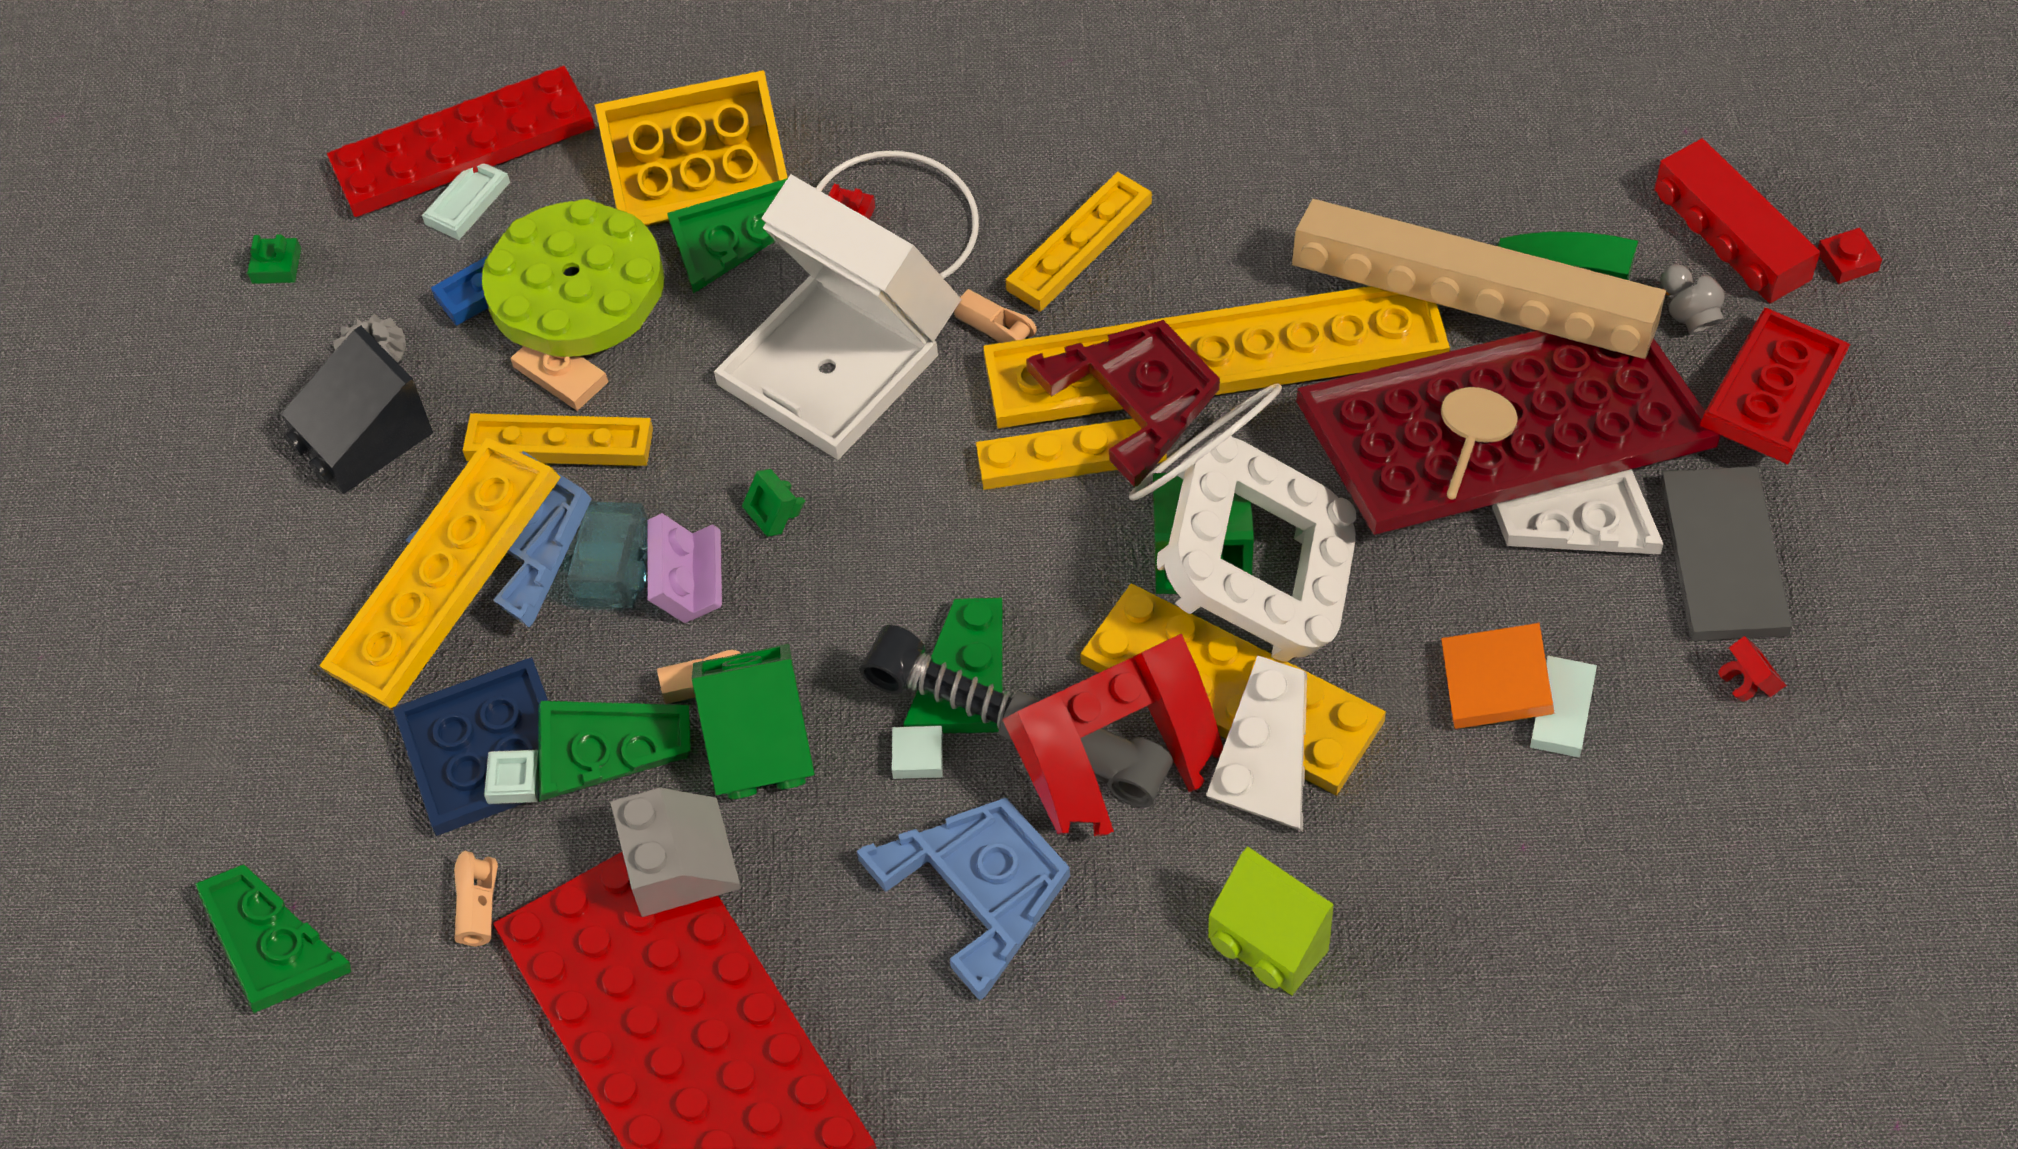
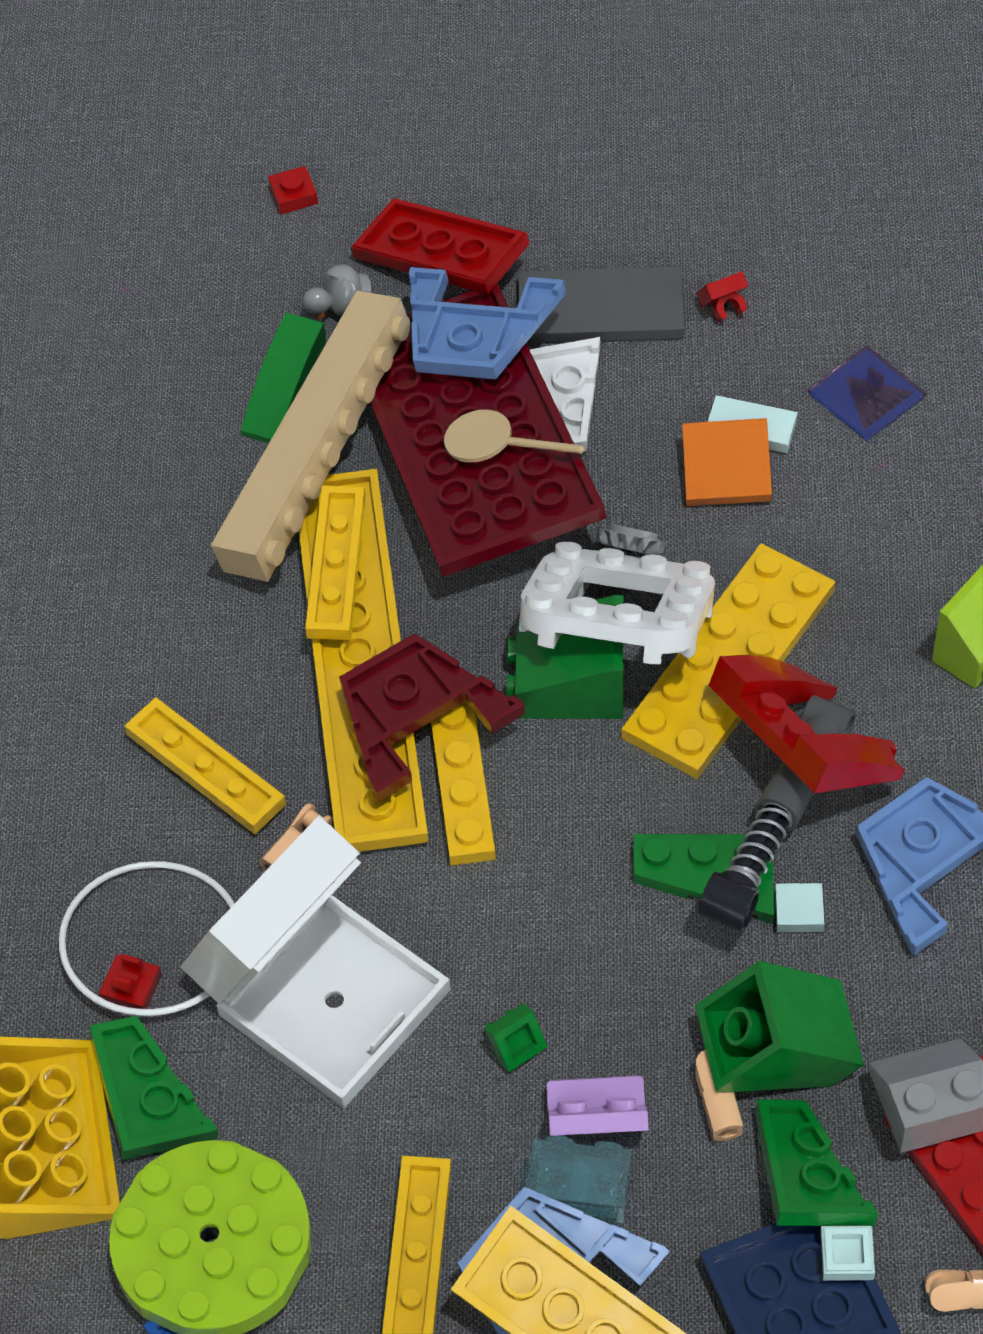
camera: 90 degrees left, 0 degrees up
light nougat plate [510,346,608,411] -> none
white piece [1129,383,1282,501] -> none
white wing [1206,656,1307,832] -> none
red brick [1654,138,1820,304] -> none
none -> yellow plate [305,486,366,640]
none -> medium blue wing [409,267,566,379]
none -> light grey gear [596,523,666,555]
none -> clear purple piece [807,345,926,442]

